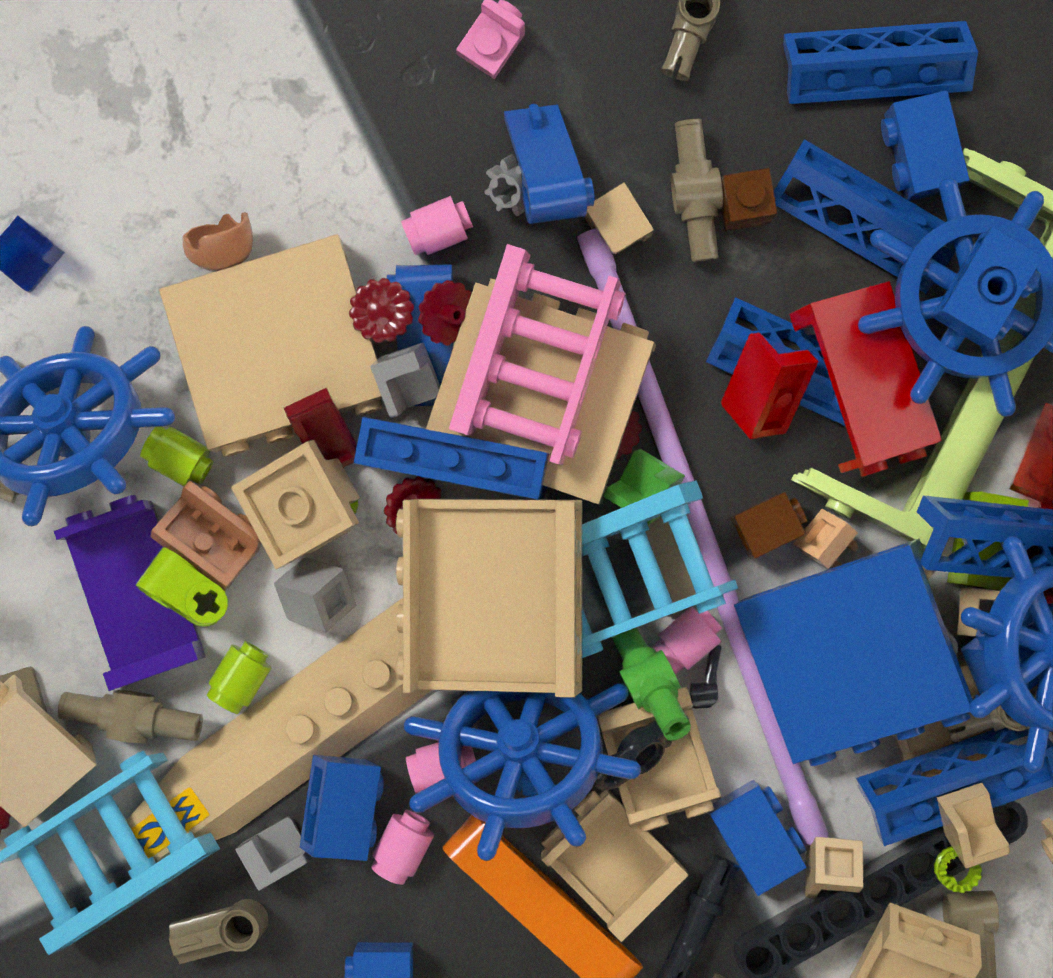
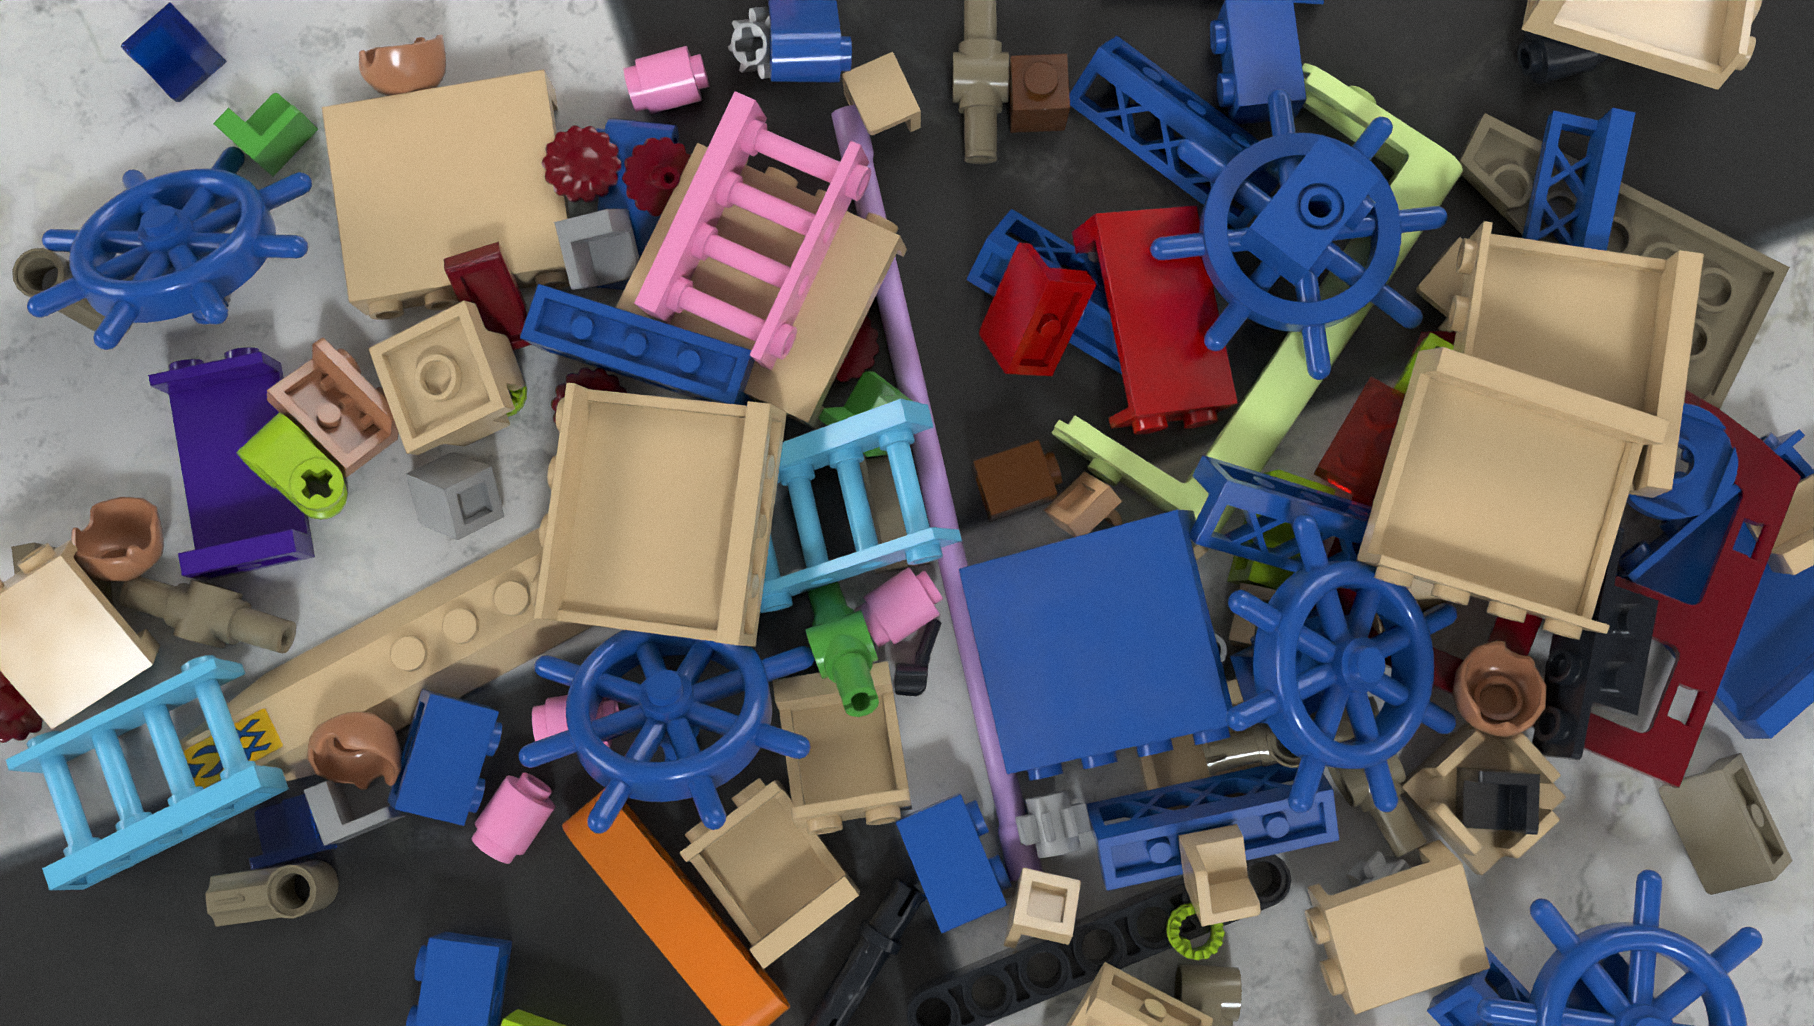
camera: 10 degrees right, 5 degrees down
lime brick [140,426,214,487] -> none
lime brick [206,641,272,714] -> none
black piece [594,714,690,791] -> none
none -> nougat hair [71,497,164,582]
none -> bright green panel [213,93,318,177]
none -> clear blue panel [248,794,337,870]
none -> nougat hair [307,712,401,790]
none -> light grey gear [1015,790,1092,858]

